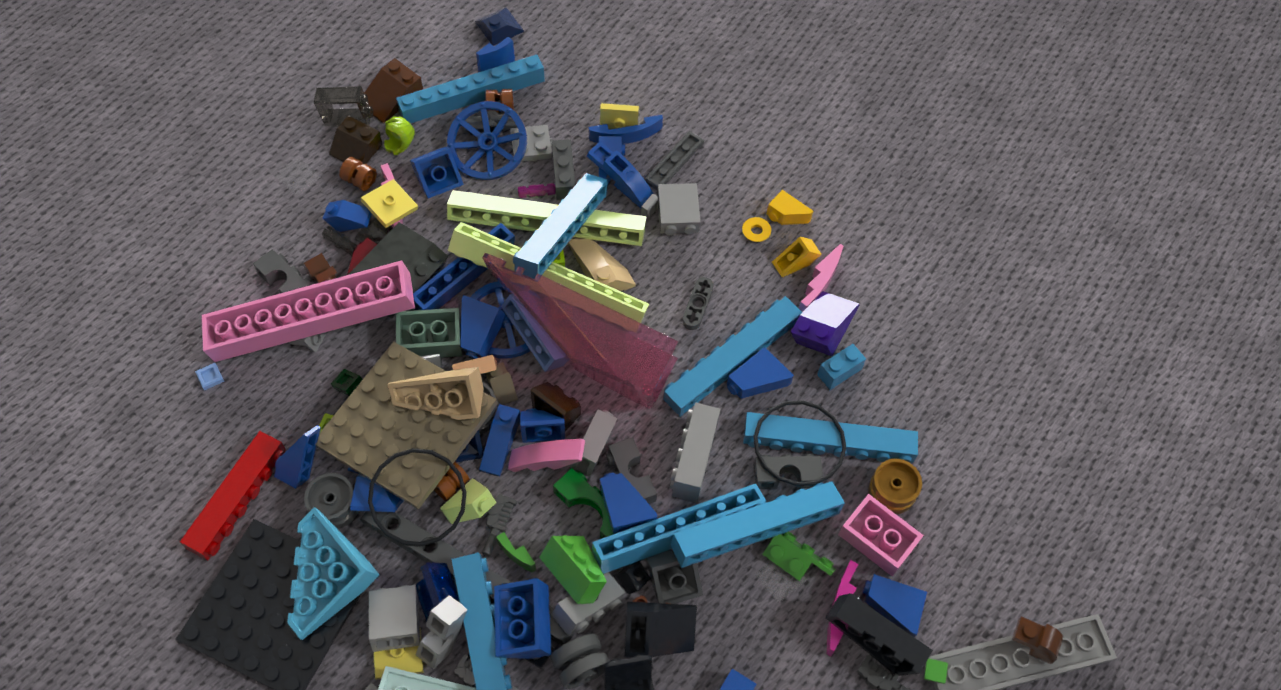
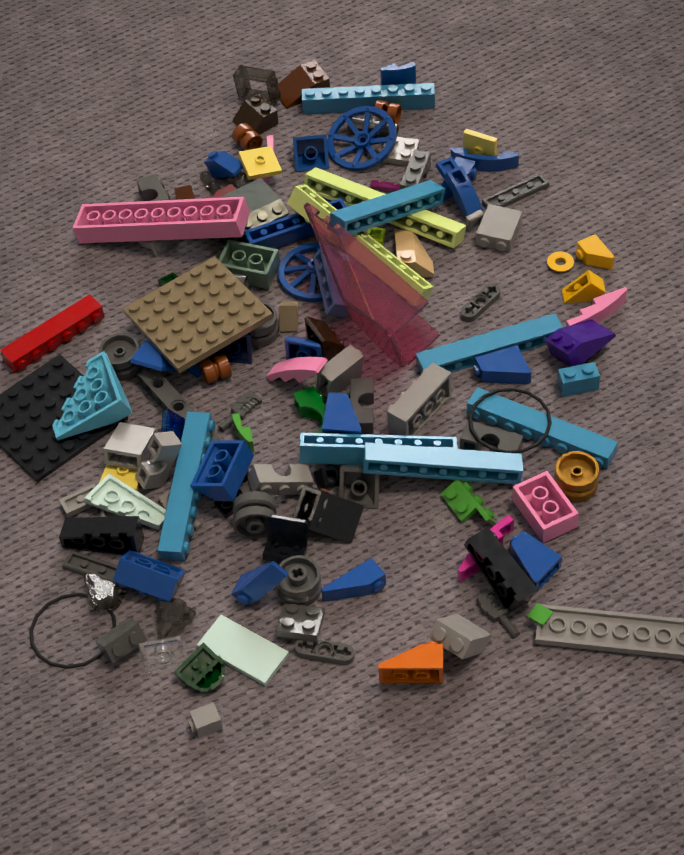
camera: 30 degrees right, 10 degrees down
light blue tile [195,363,224,391] -> none
blue slope [274,425,321,489] -> none
black piece [368,448,467,546] -> none
lime hair [384,116,415,155] -> none
tan wedge [388,367,484,420] -> none
yellowish green slope [440,478,496,524] -> none
light nougat slope [452,355,497,374] -> none
blue slope [460,295,506,359] -> none
dark blue slope [475,7,524,46] -> none
blue slope [479,404,520,477] -> none
bright green wedge [539,535,607,604] -> none
reddish brown brick [1012,616,1063,664] -> none

